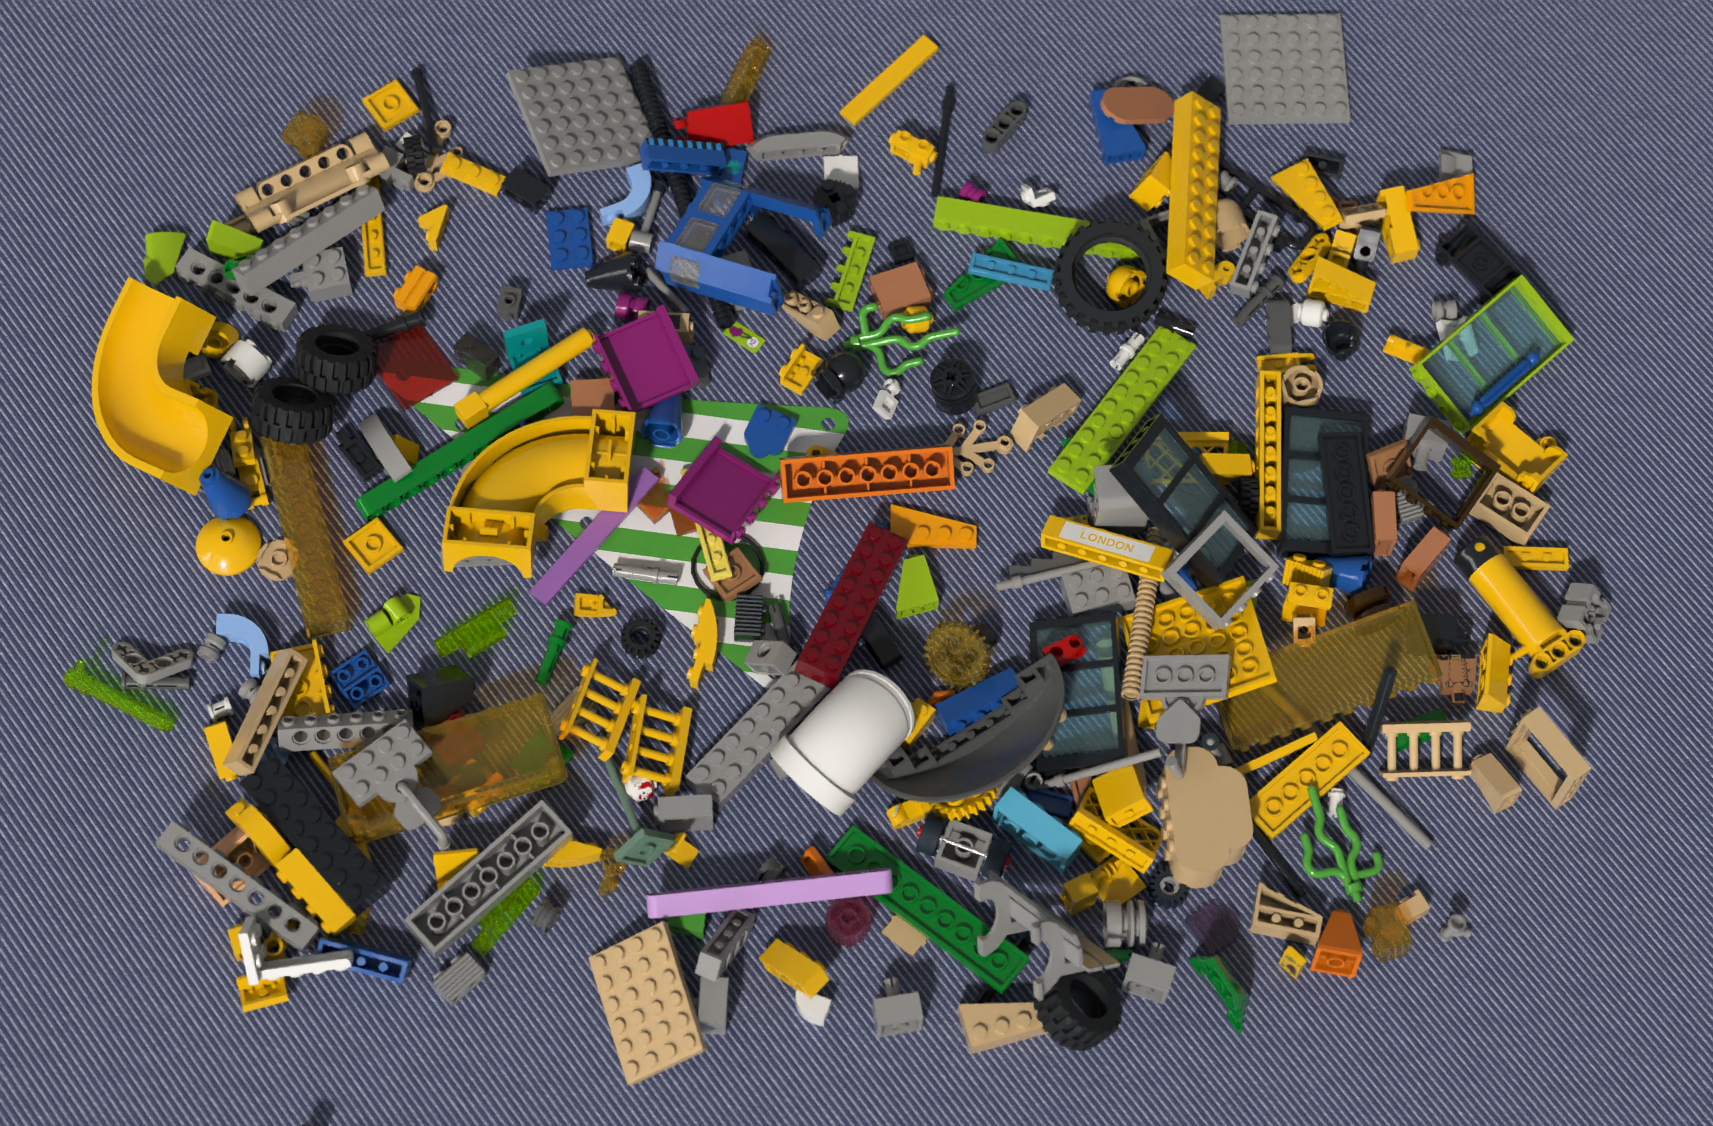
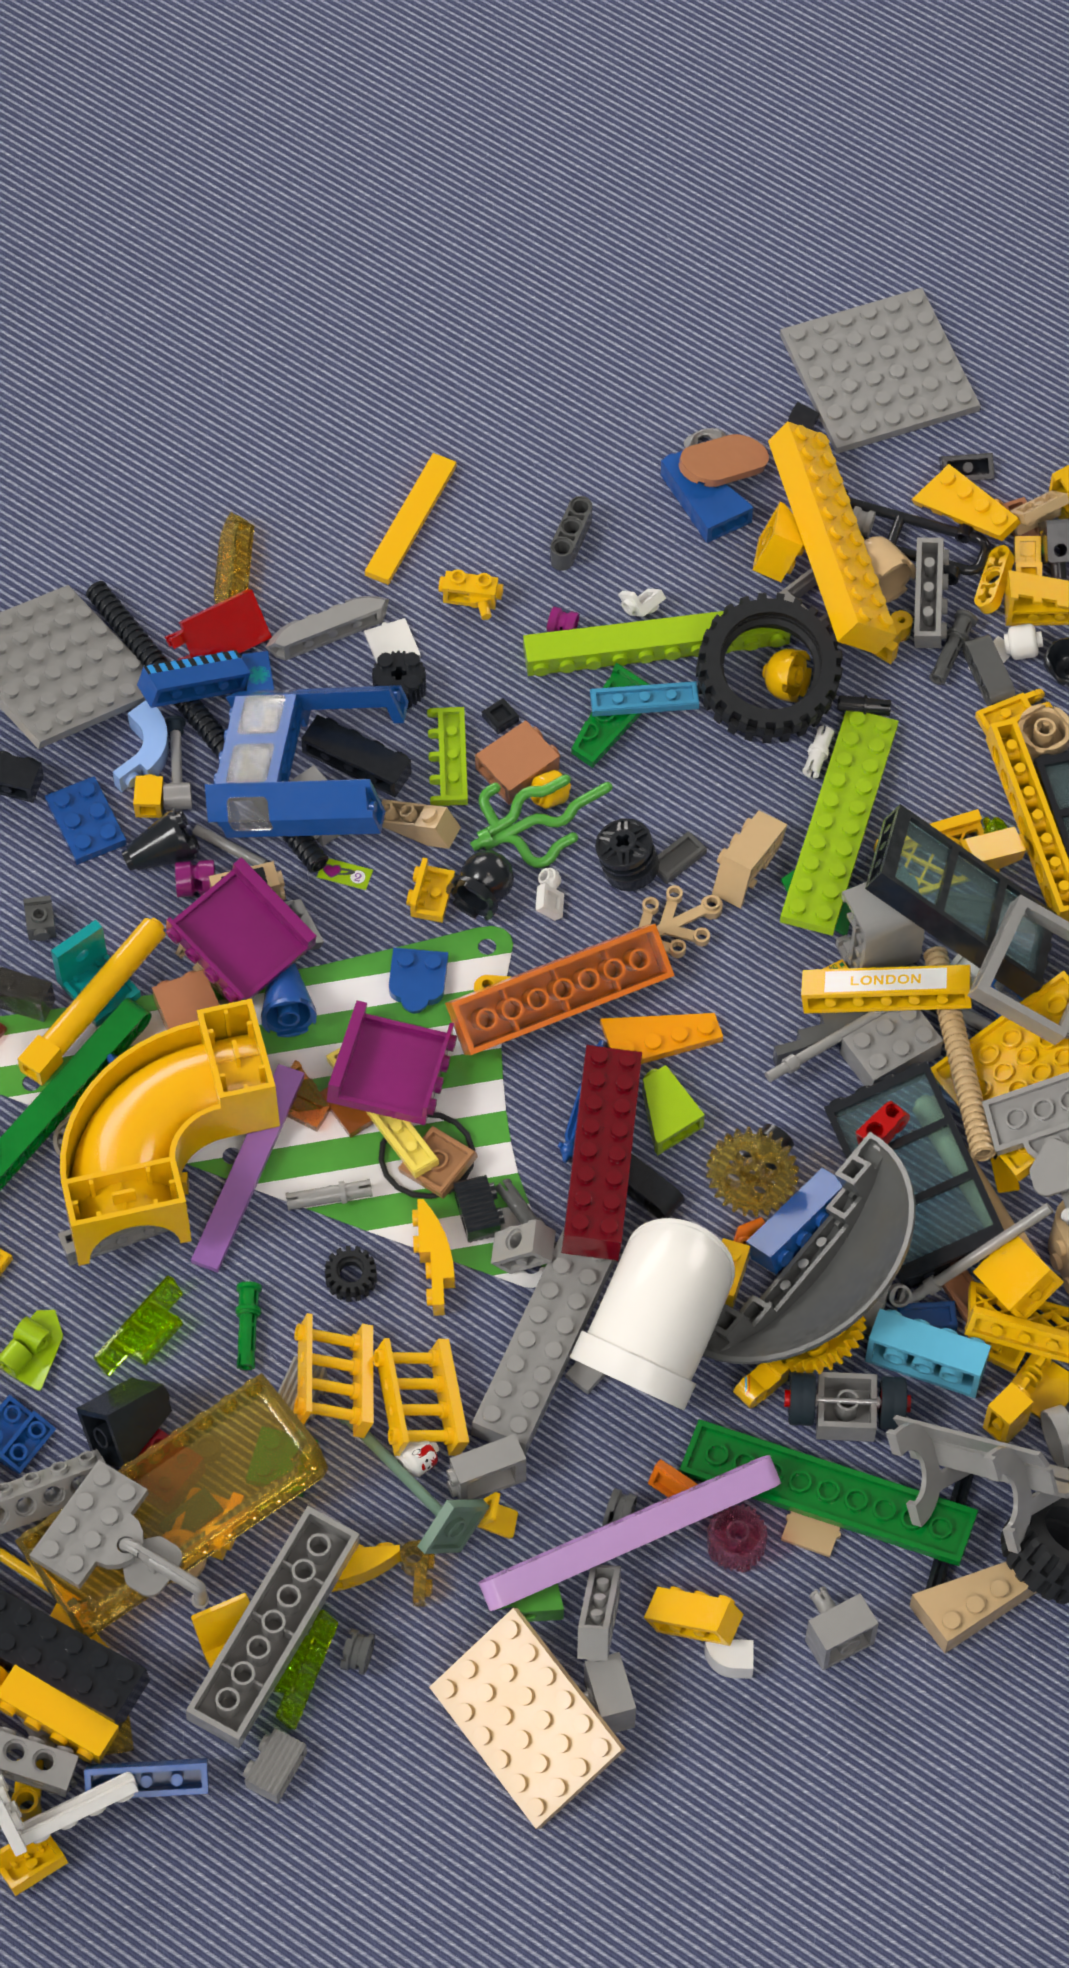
camera: 15 degrees left, 5 degrees down
yellow slope [574,593,617,617] -> none
black bar [931,85,954,197] -> none
black tyre [1237,478,1259,517] -> none

